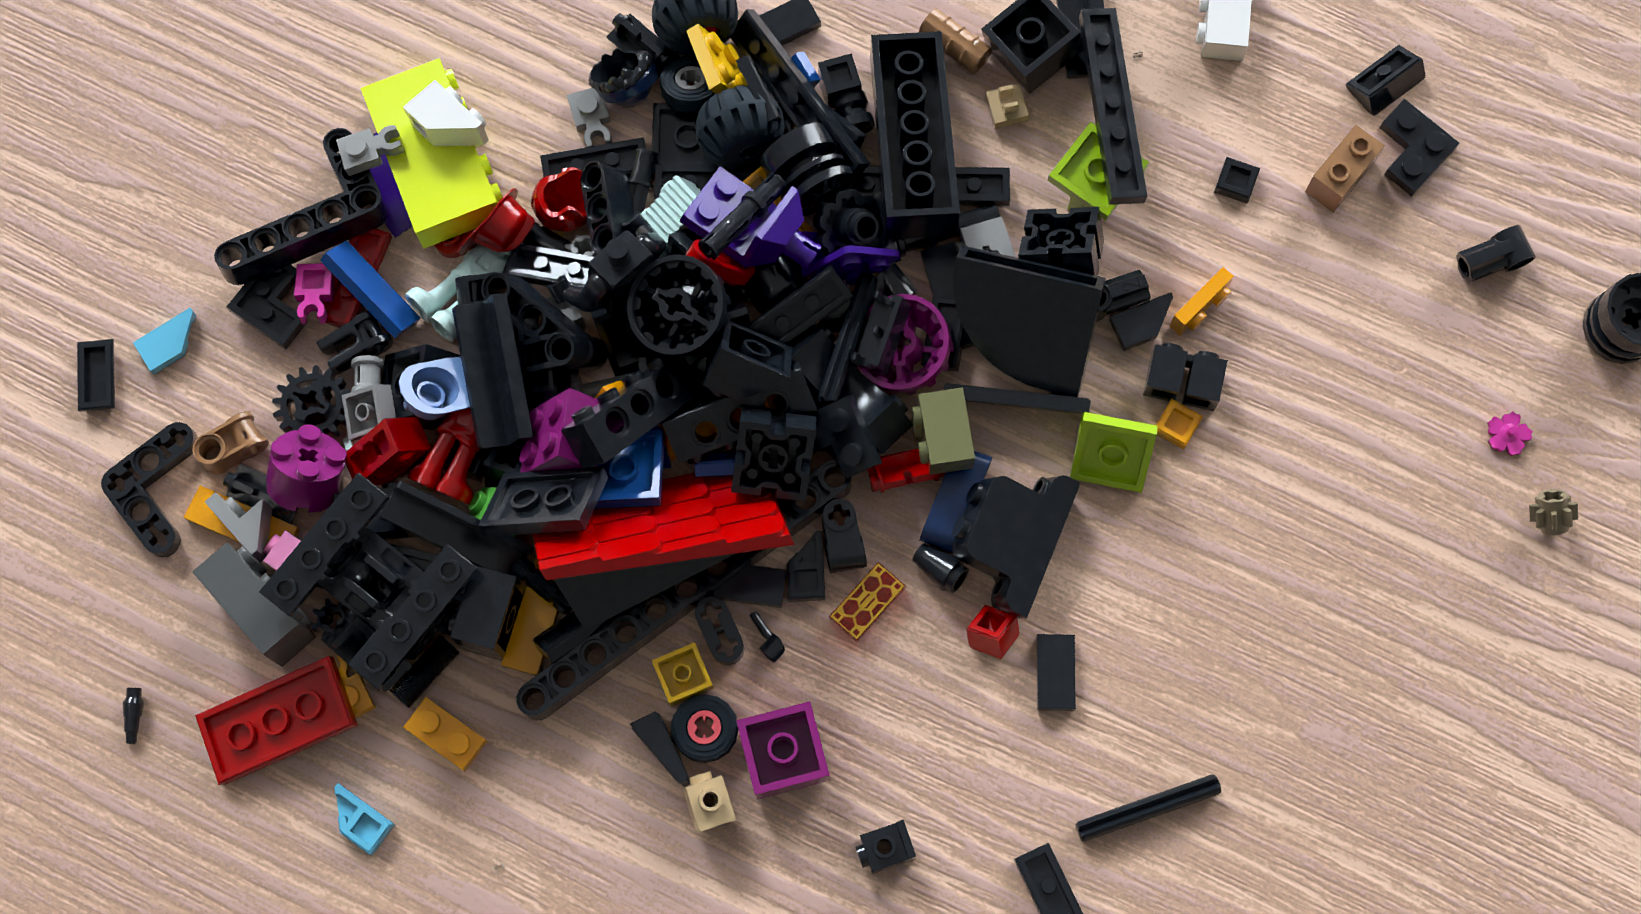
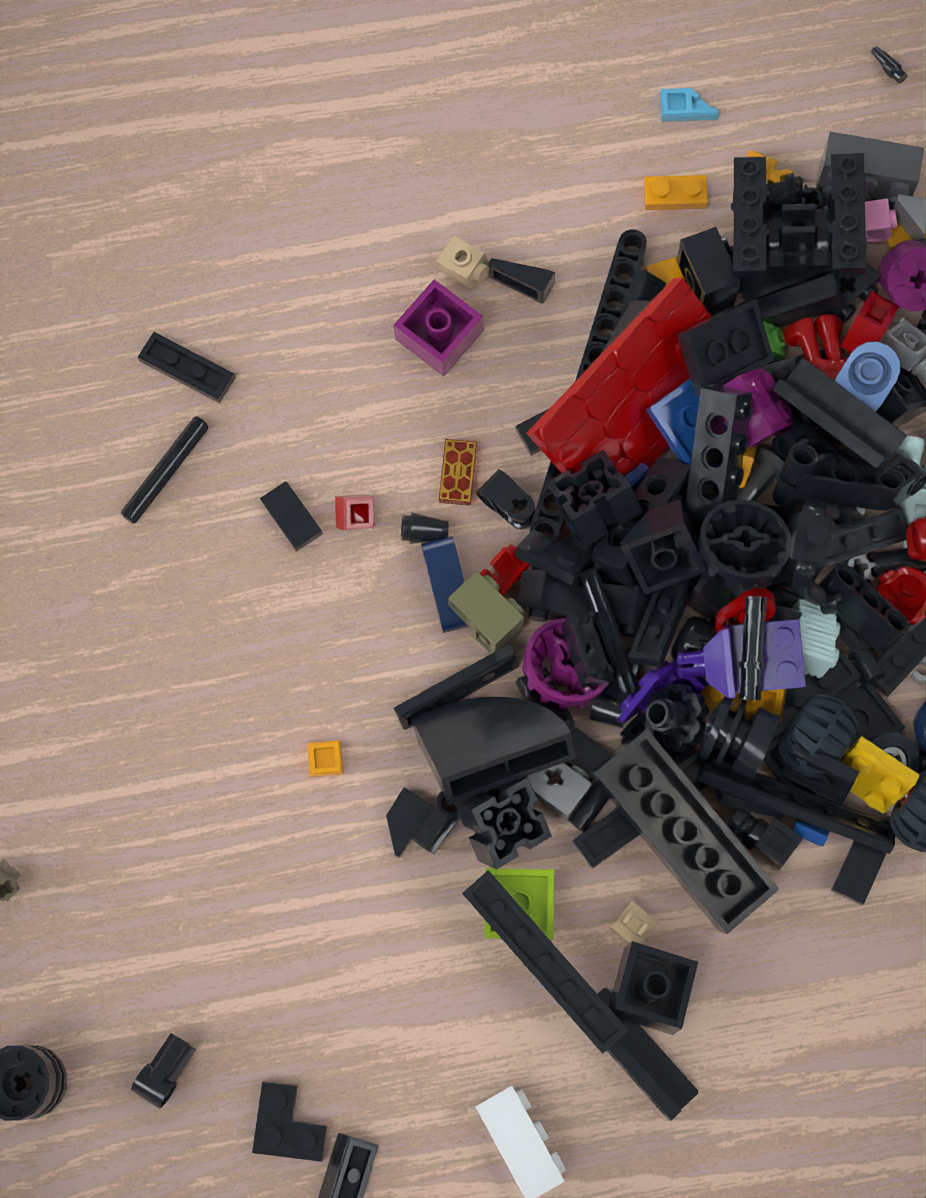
camera: 145 degrees right, 0 degrees up
red tile [195,656,358,785] -> none
black piece [389,635,460,708] -> none
yellow piece [651,642,714,707] -> none
black bush [671,694,739,763] -> none
black beam [695,596,744,666] -> none
black hand [749,611,785,663] -> none
black tile [787,531,826,602] -> none
black brick [855,819,916,874] -> none
medium nougat axle [919,8,992,74] -> none
black brick [952,475,1081,619] -> none
lime bracket [1070,412,1158,493] -> none
black piece [1143,343,1228,412] -> none
light orange plate [1169,266,1234,336] -> none
black tile [1214,157,1260,204] -> none
medium nougat brick [1305,125,1385,213] -> none
dark pink plant [1487,411,1533,456] -> none

